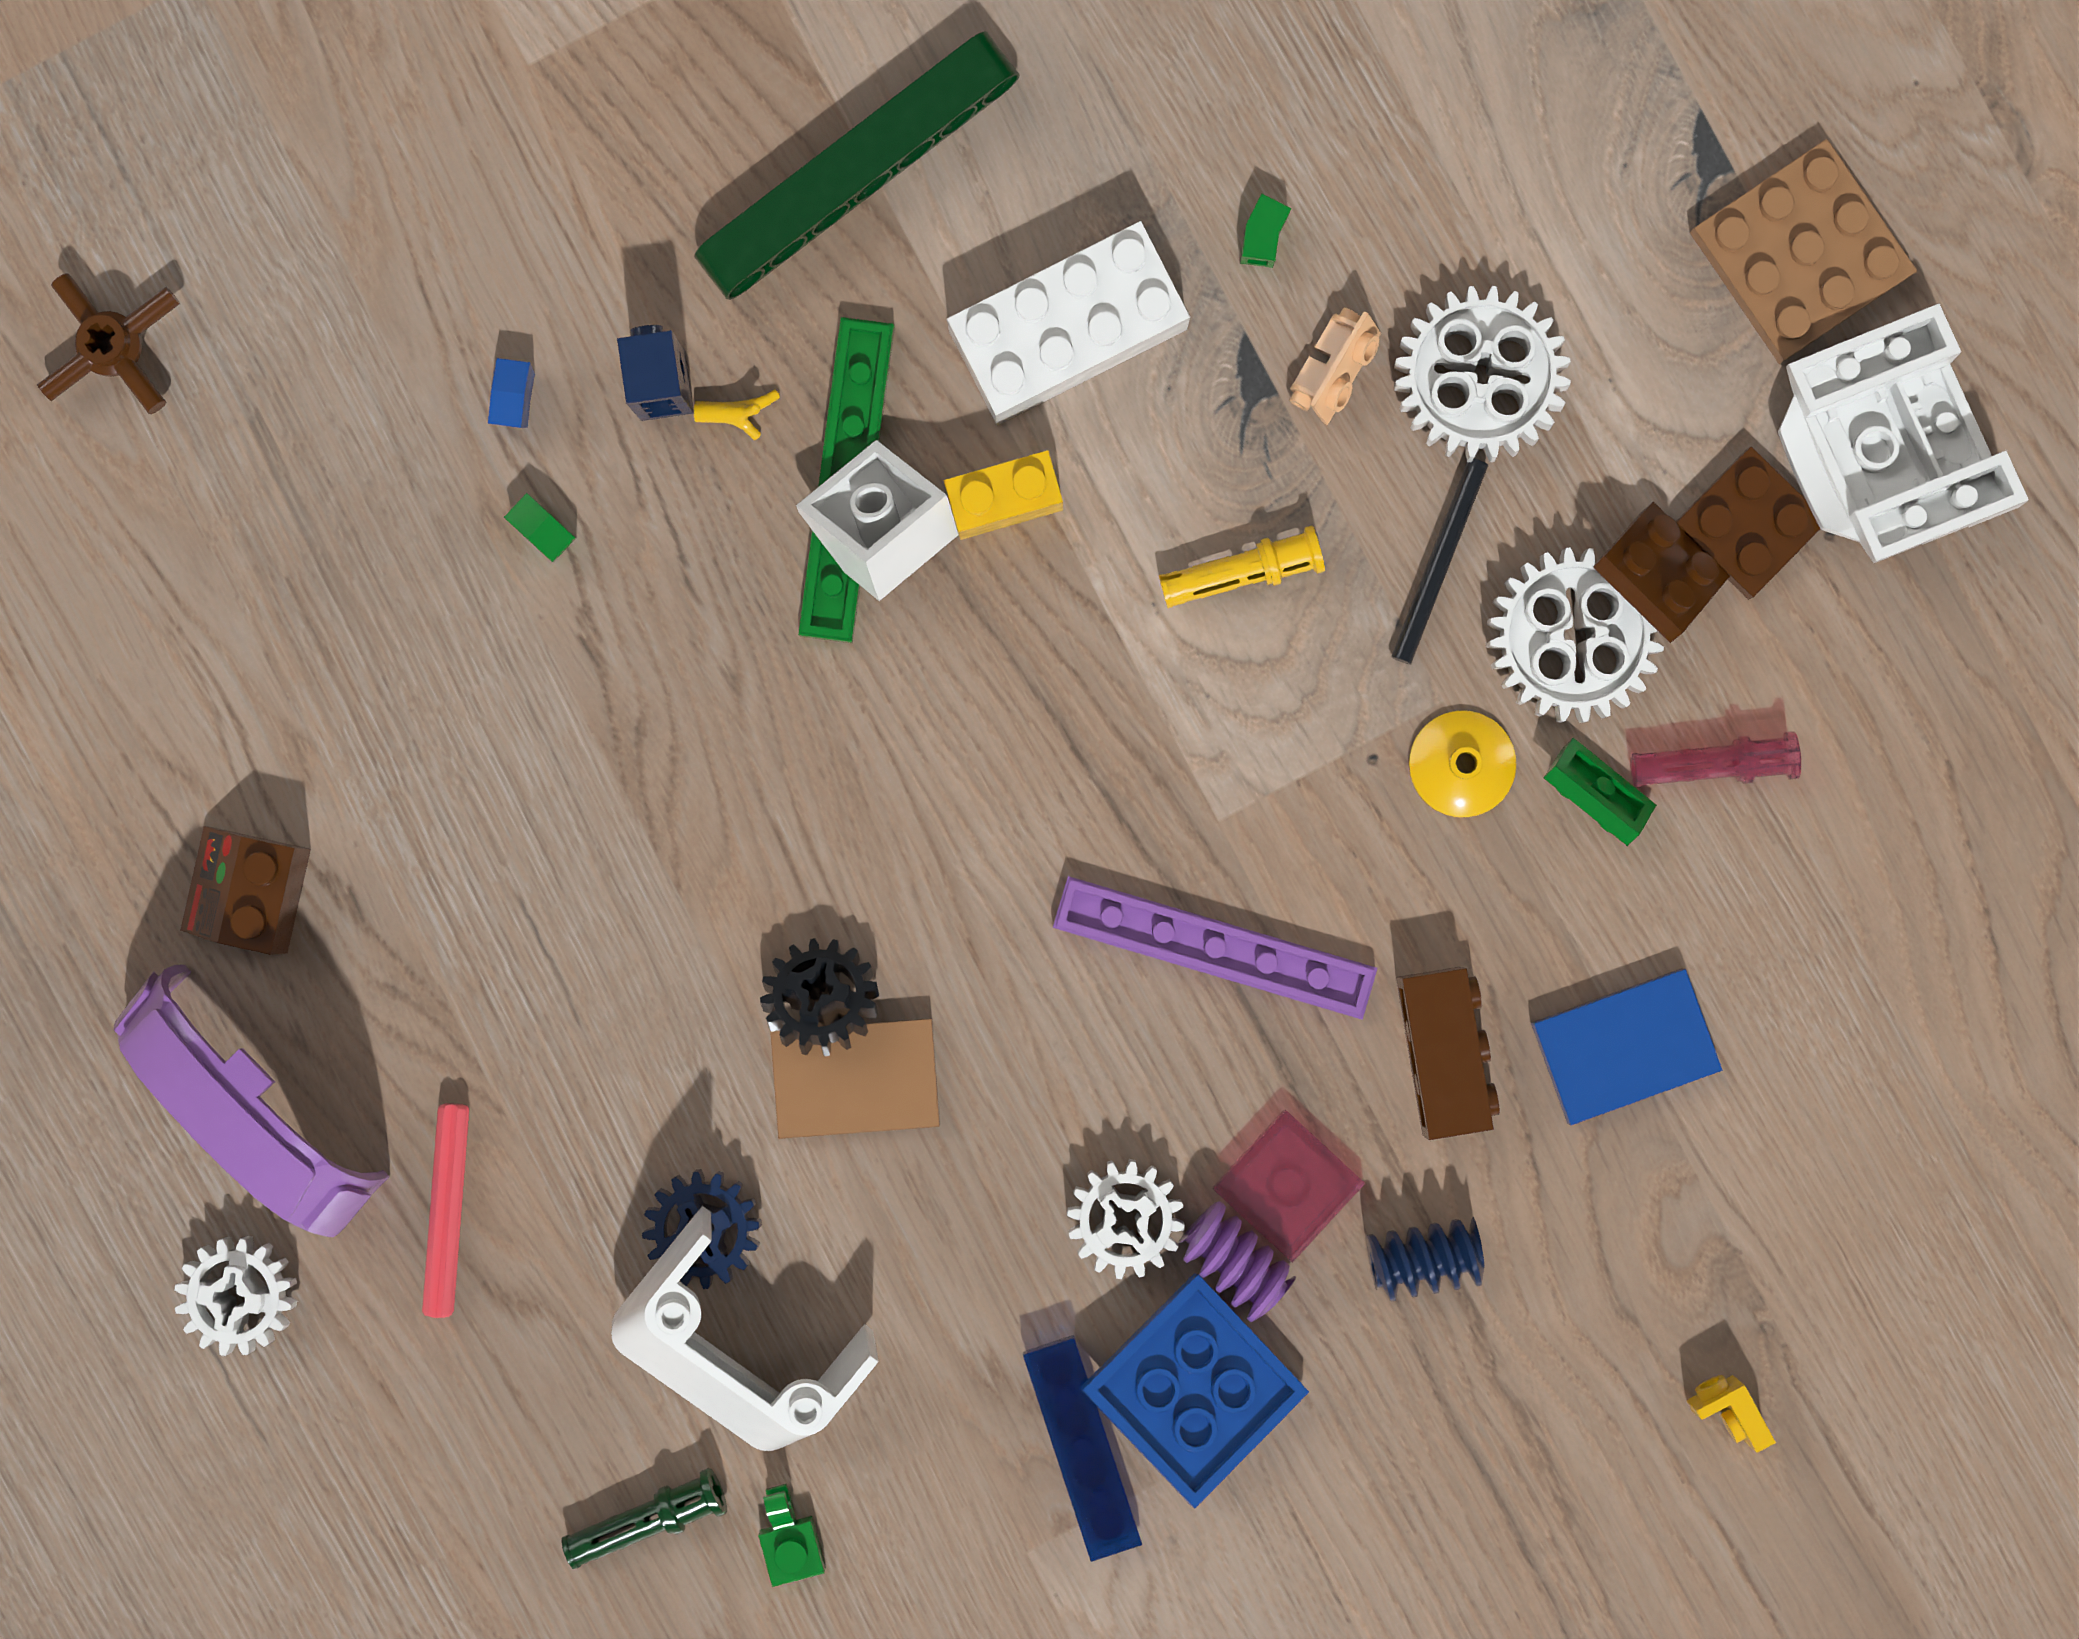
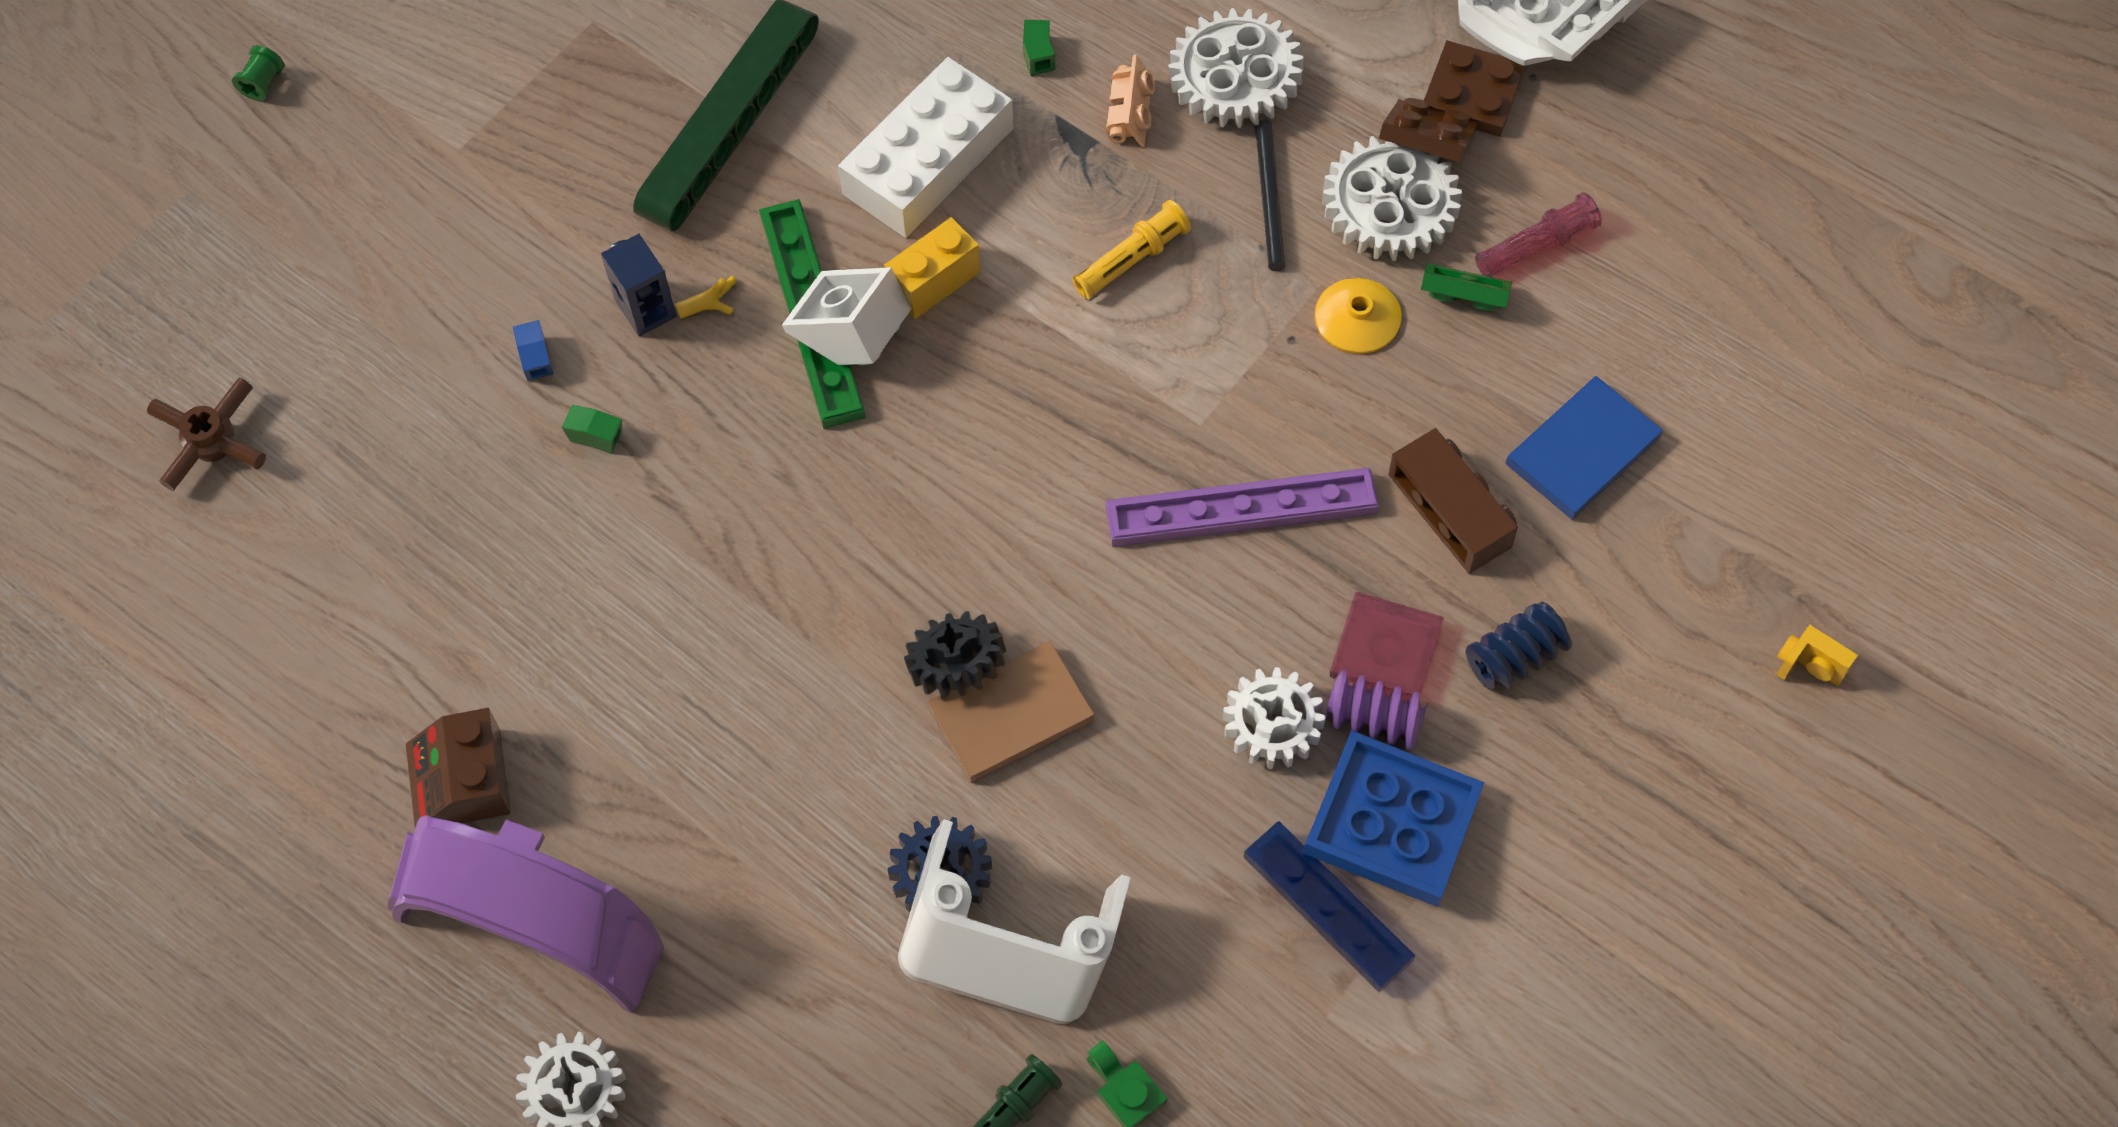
camera: 25 degrees left, 25 degrees down
coral axle [422,1103,469,1318] -> none

